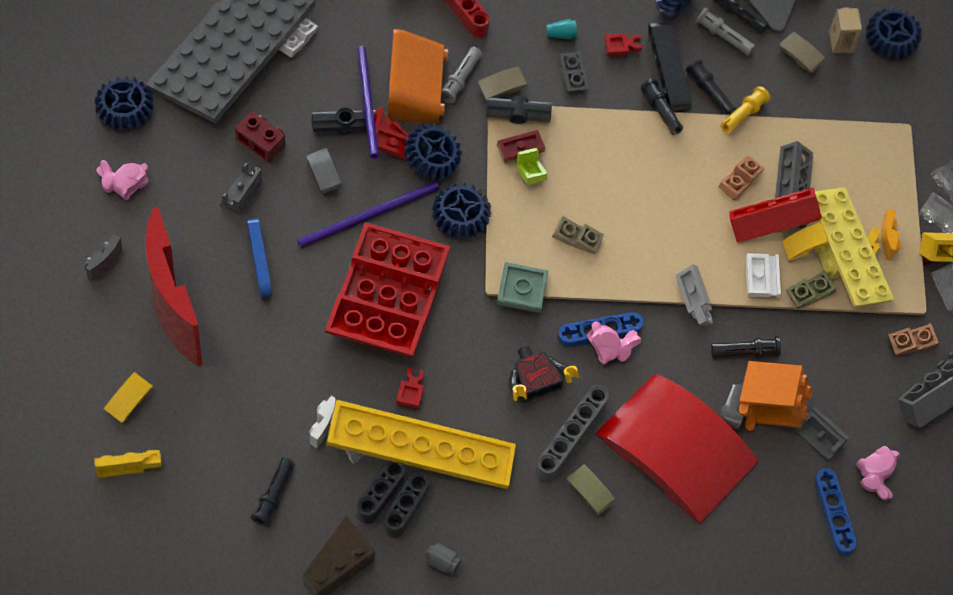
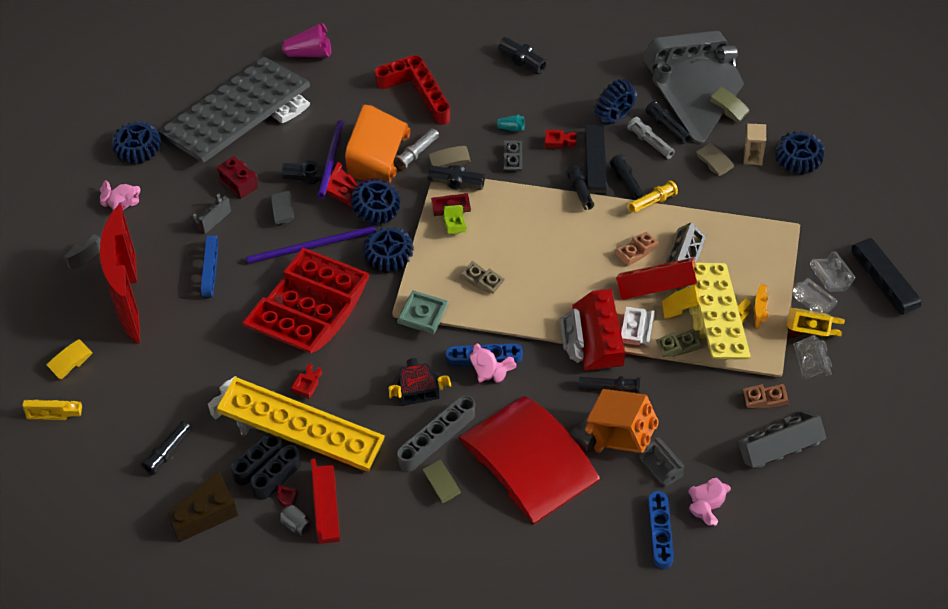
camera: 20 degrees right, 10 degrees down
none -> dark red tile [277,485,298,507]
none -> red panel [311,459,340,544]
none -> red slope [572,289,625,371]

